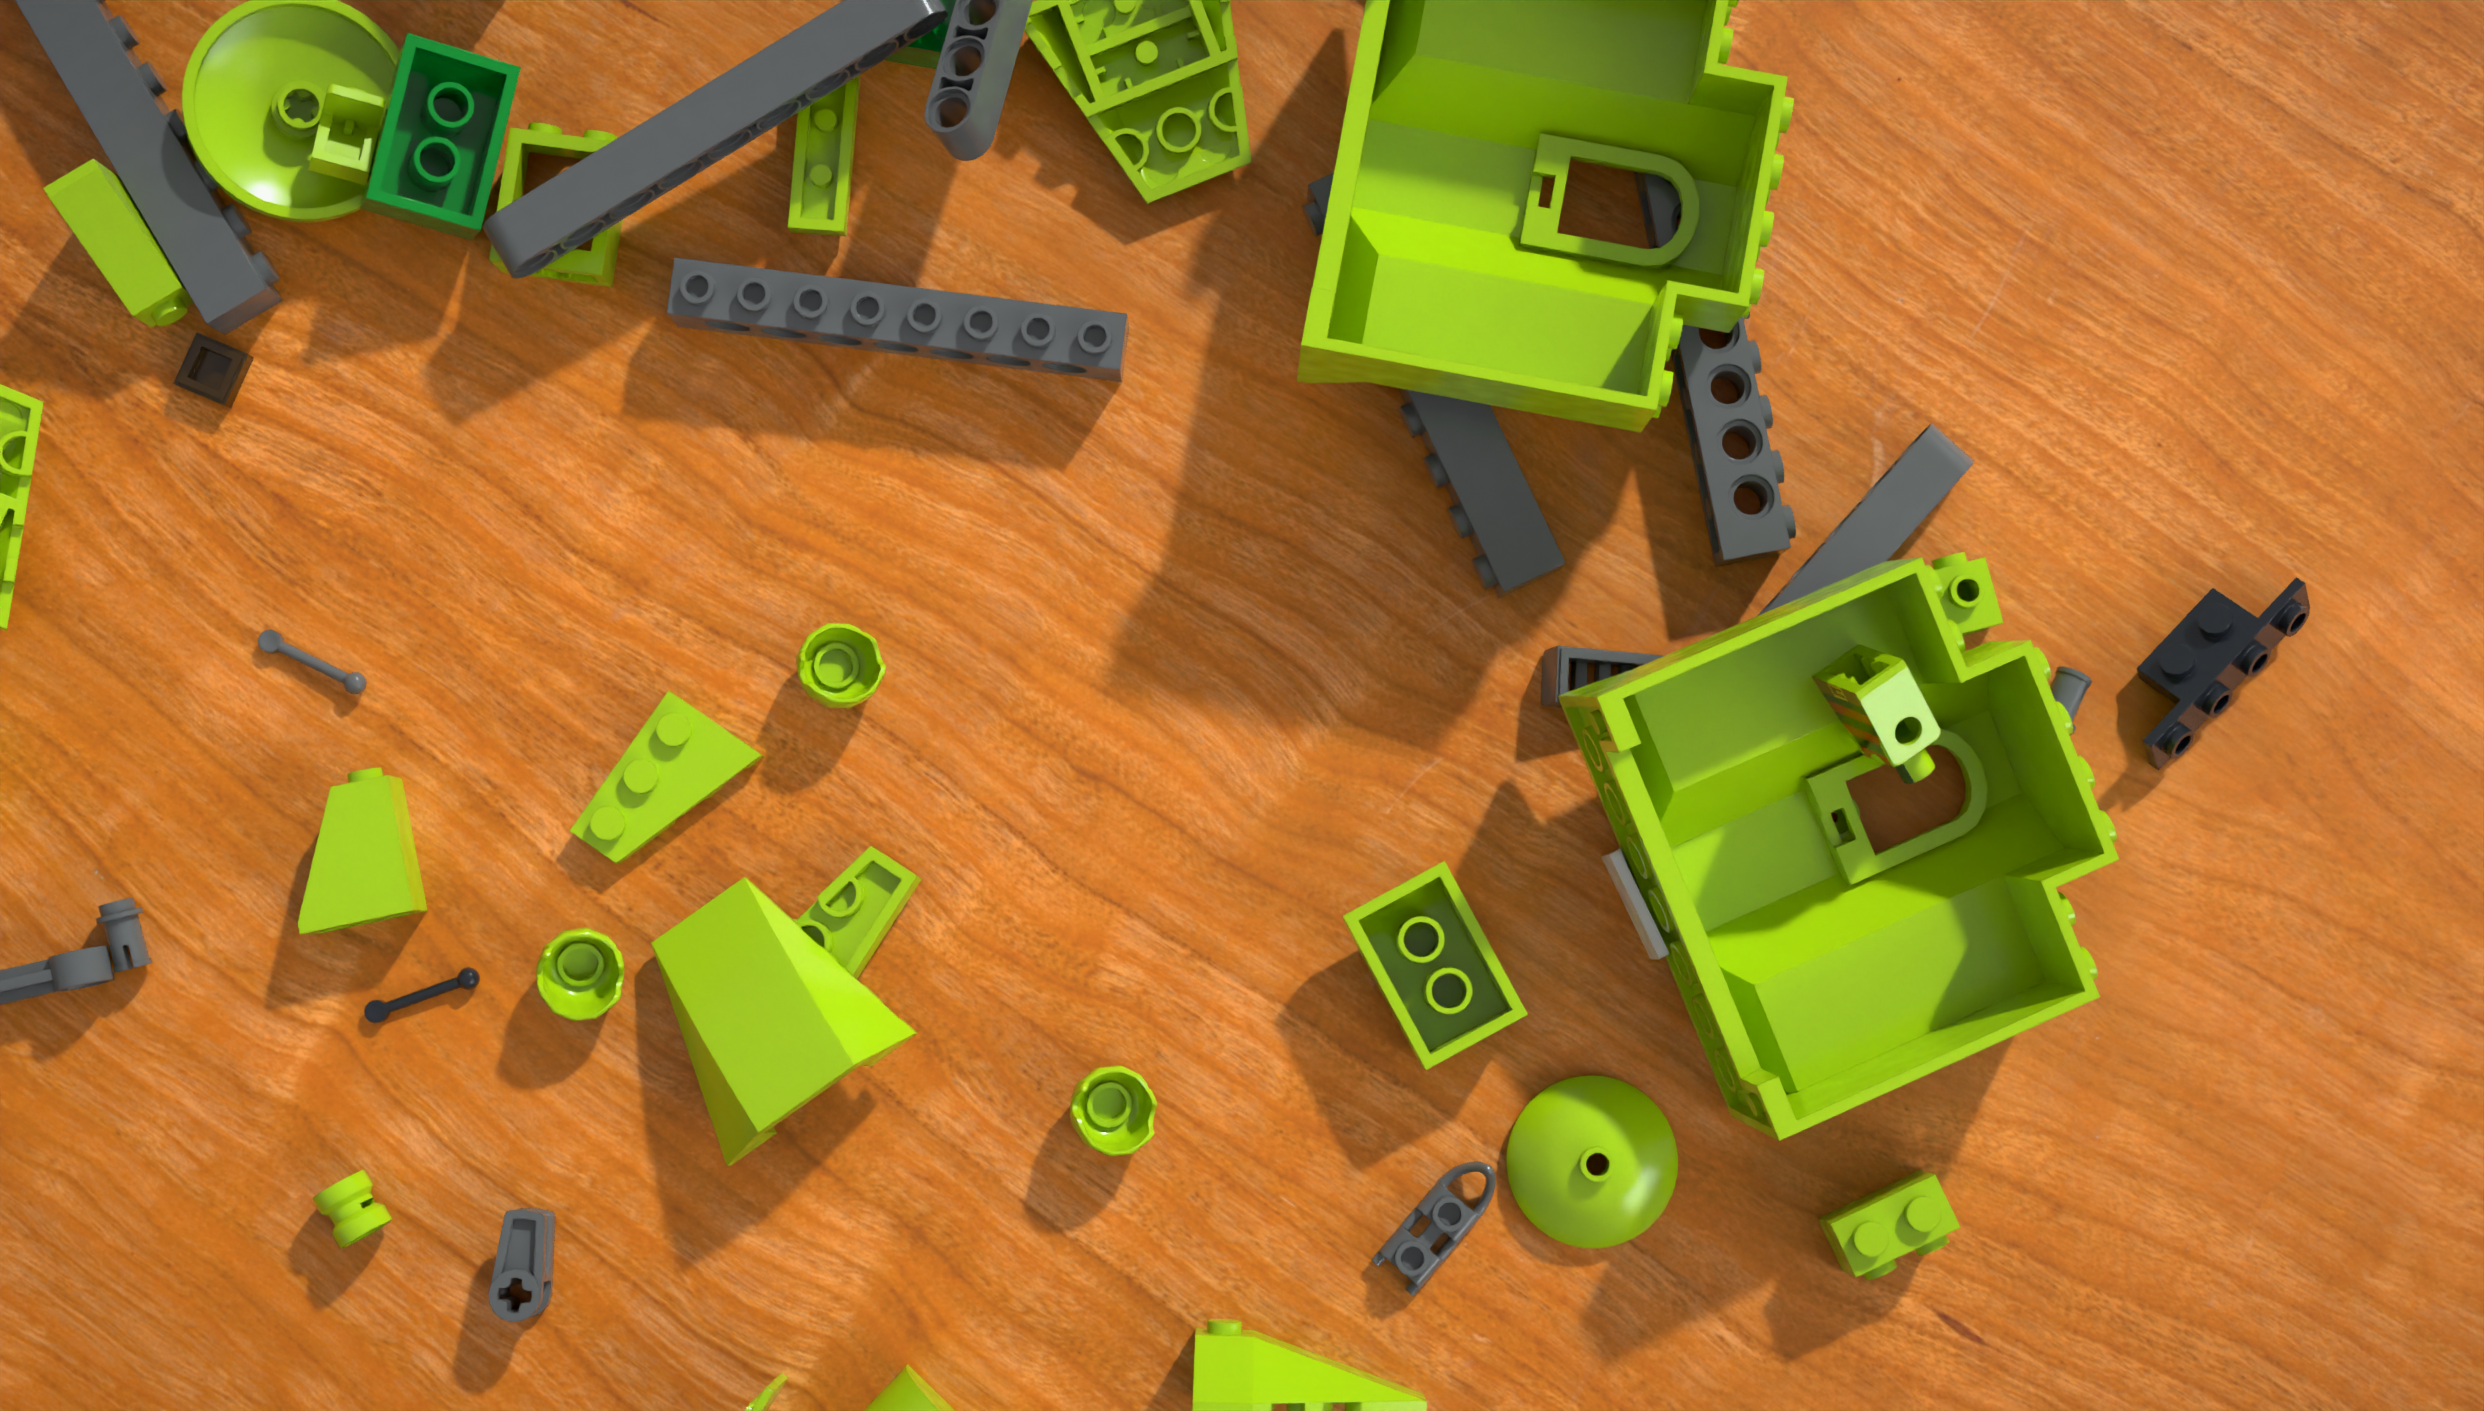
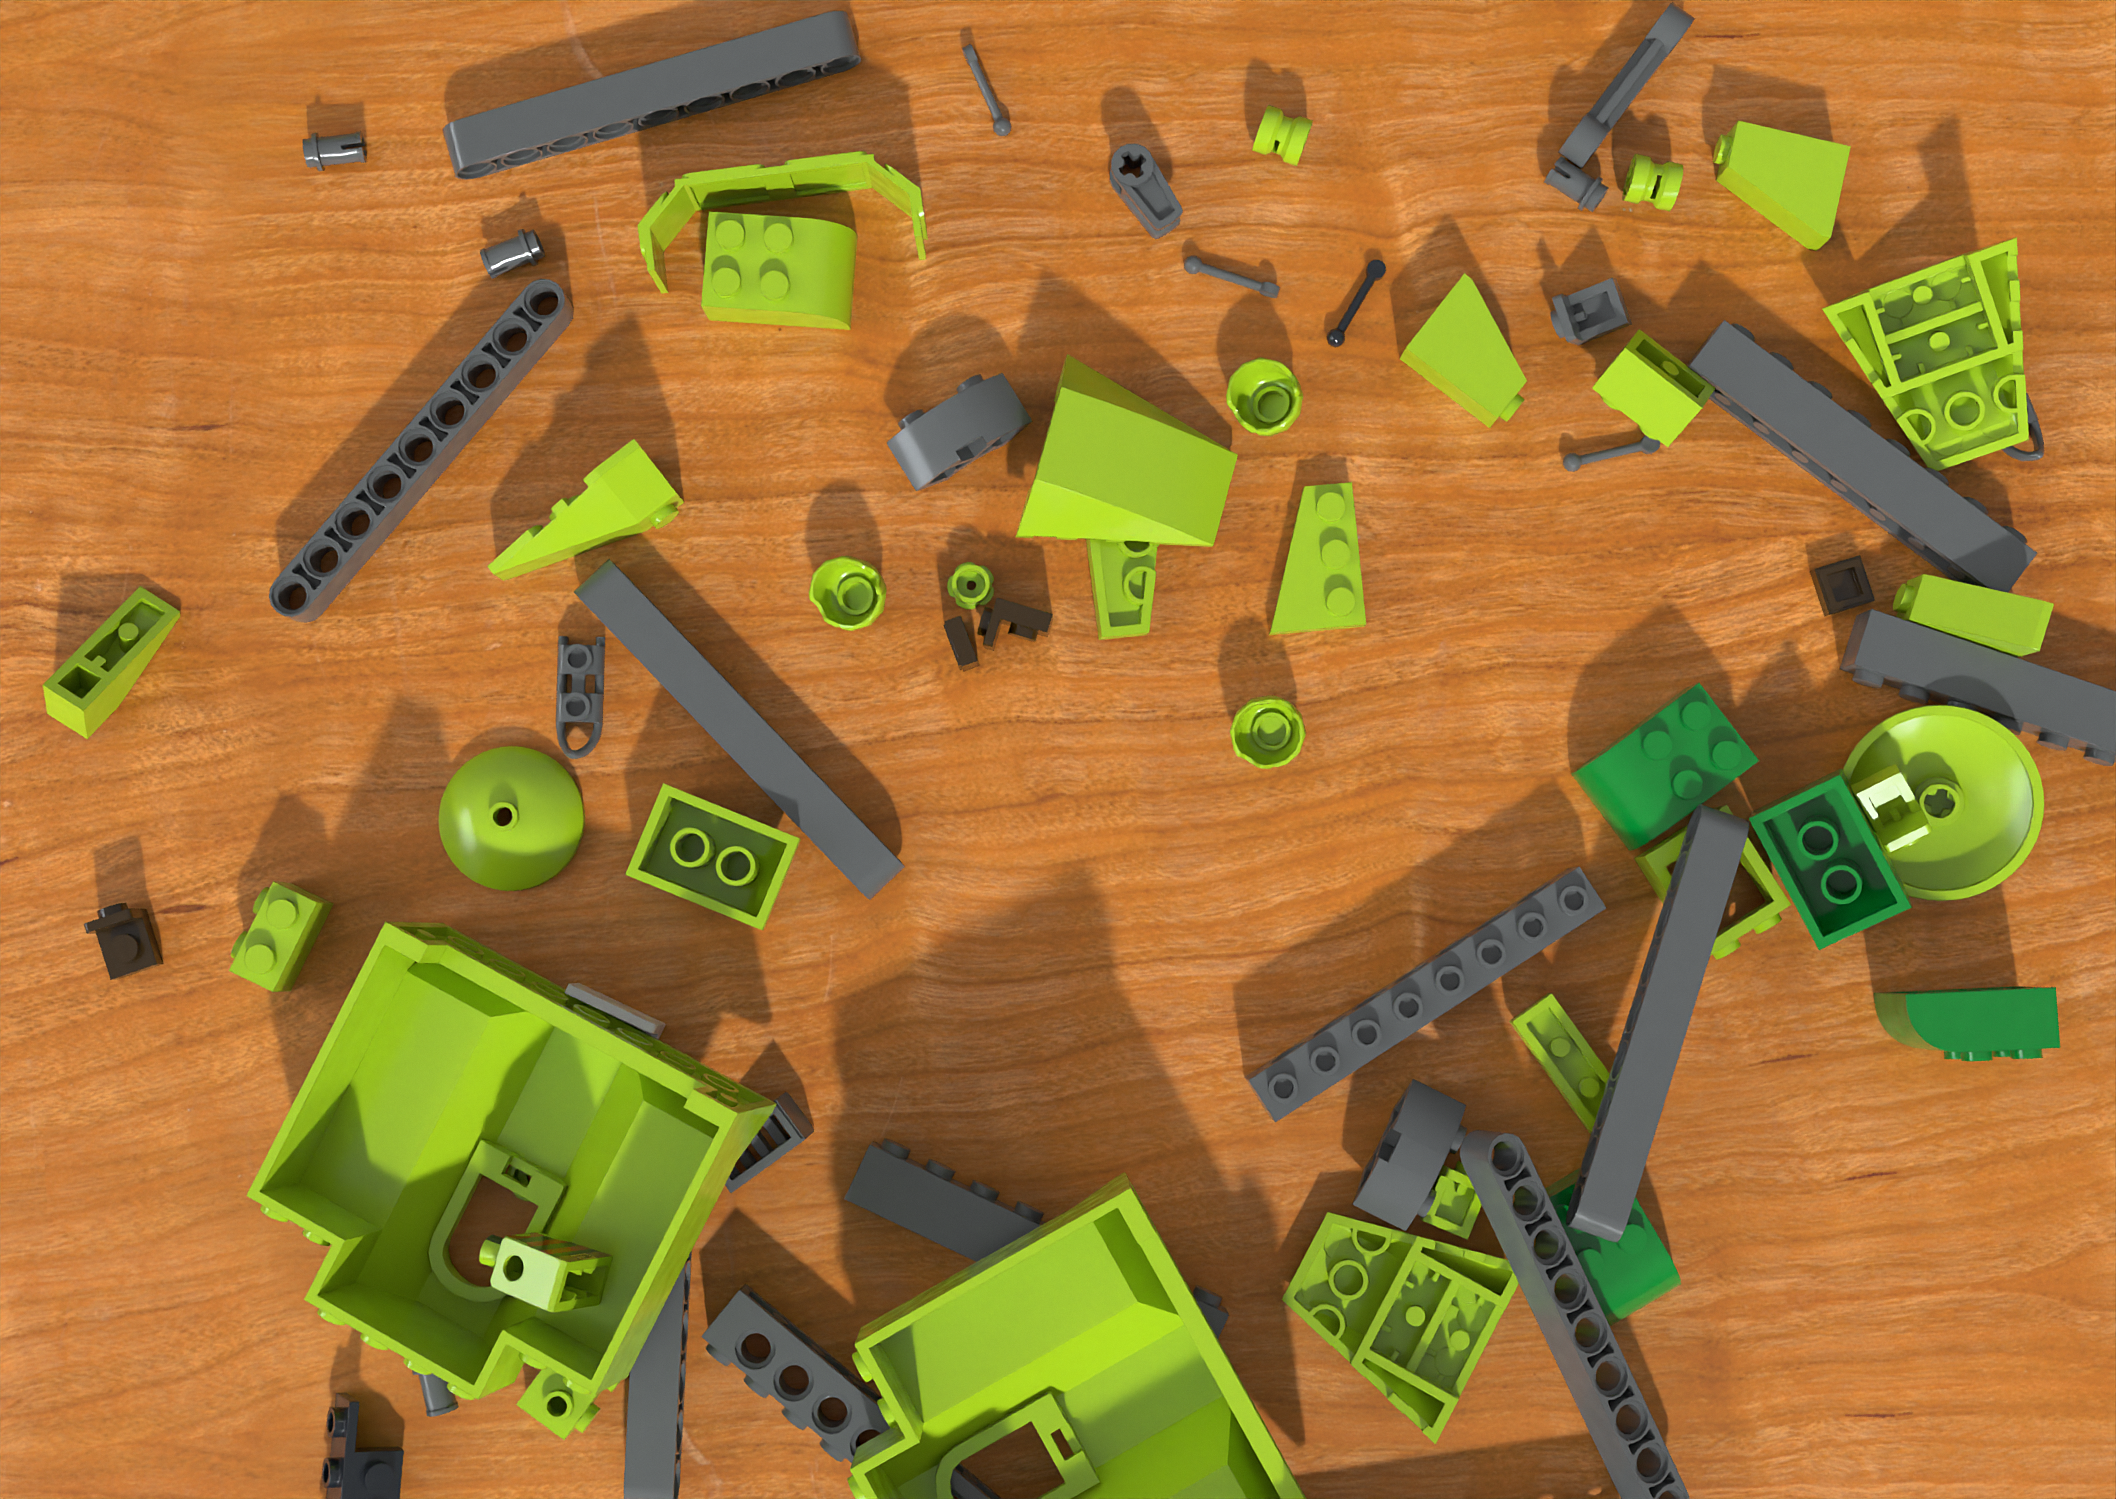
camera: 145 degrees right, 0 degrees up
none -> dark brown bracket [84,903,164,980]
none -> dark grey beam [574,559,905,900]
none -> dark grey brick [887,373,1033,491]
none -> dark brown tile [943,616,979,672]
none -> lime plate [947,562,994,610]
none -> dark brown bracket [977,598,1053,651]
none -> dark grey hinge [1184,256,1280,298]
none -> dark grey brick [1352,1079,1467,1231]
none -> lime bracket [1419,1161,1482,1240]
none -> dark grey bracket [1550,278,1632,346]
none -> green brick [1571,683,1759,851]
none -> lime brick [1592,329,1715,447]
none -> lime wheel [1622,153,1684,211]
none -> dark grey brick [1686,320,2037,593]

